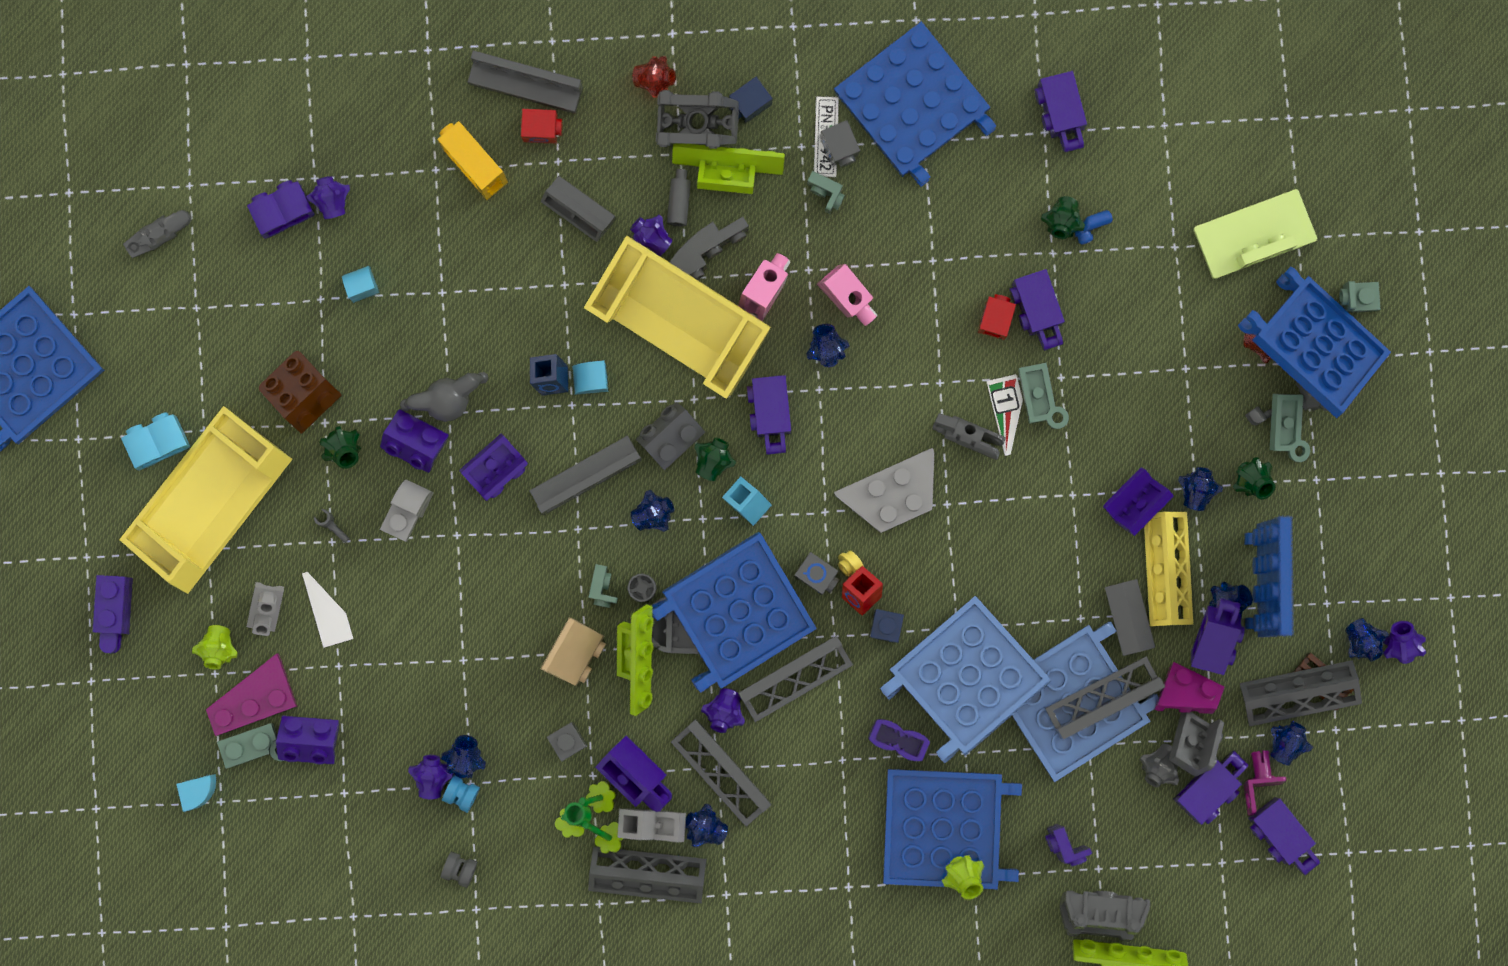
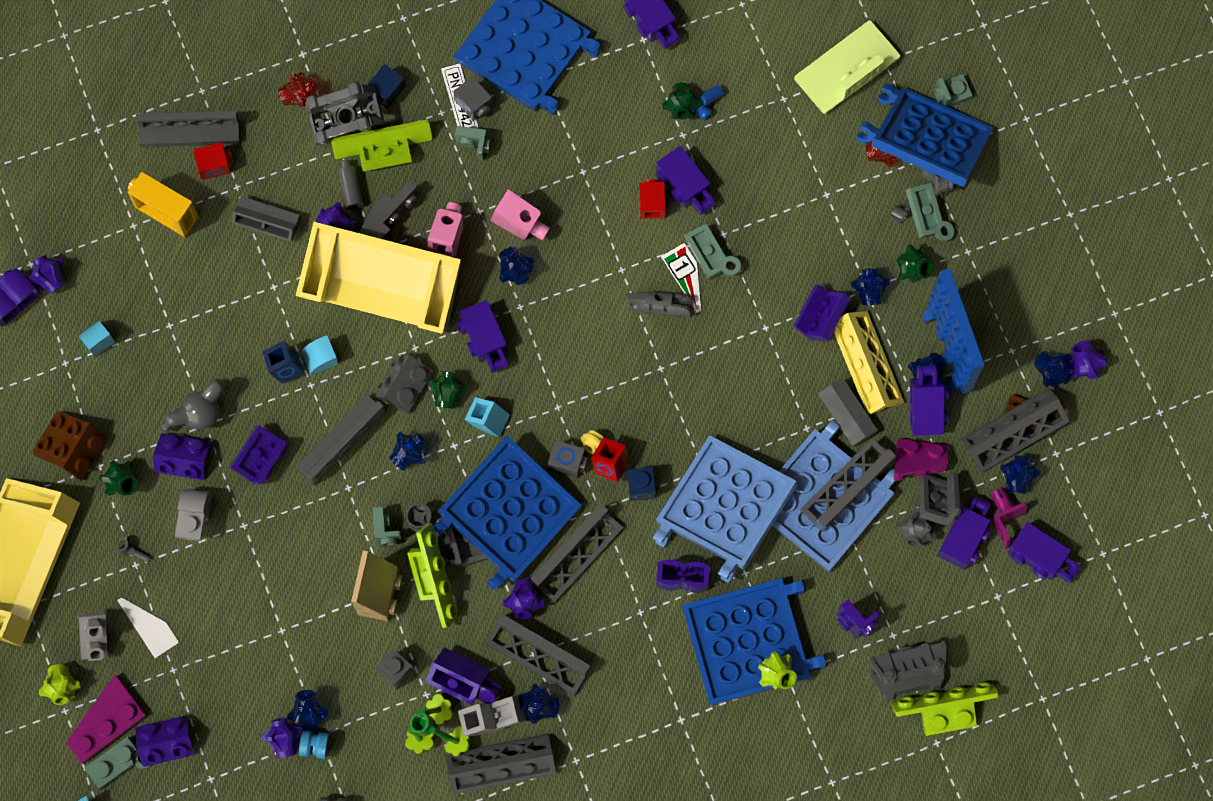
camera: 15 degrees left, 10 degrees down
light grey wing [834,448,934,533] -> none

